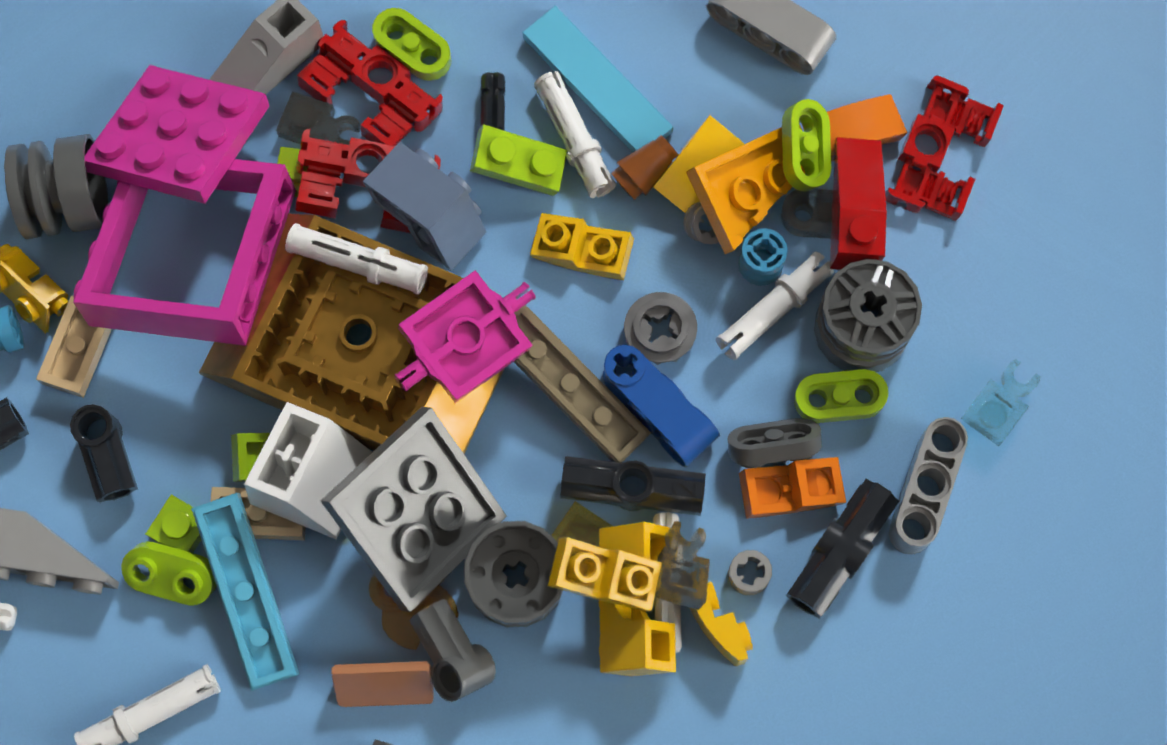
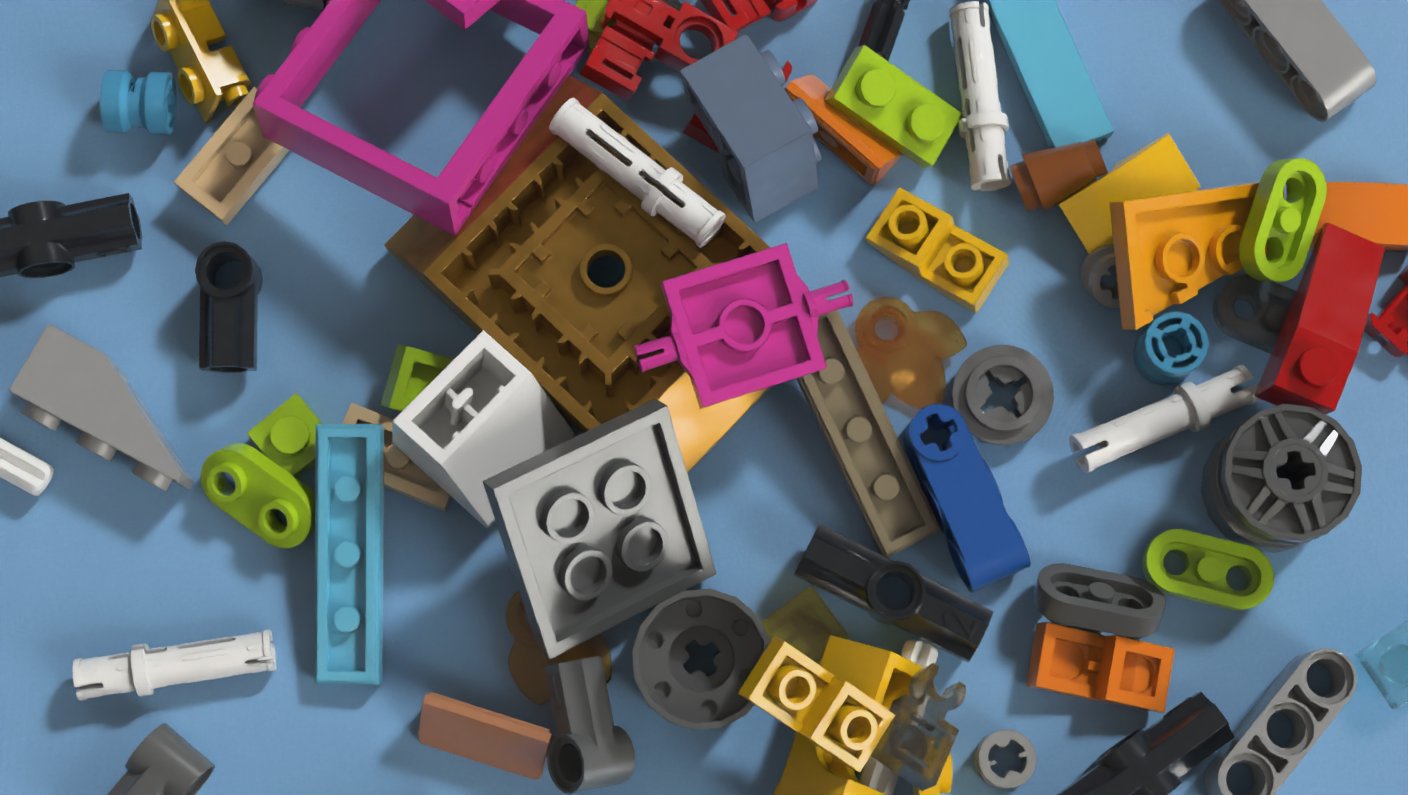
camera: 15 degrees right, 5 degrees up
none -> orange slope [785,74,902,186]
none -> clear orange plate [855,297,967,409]

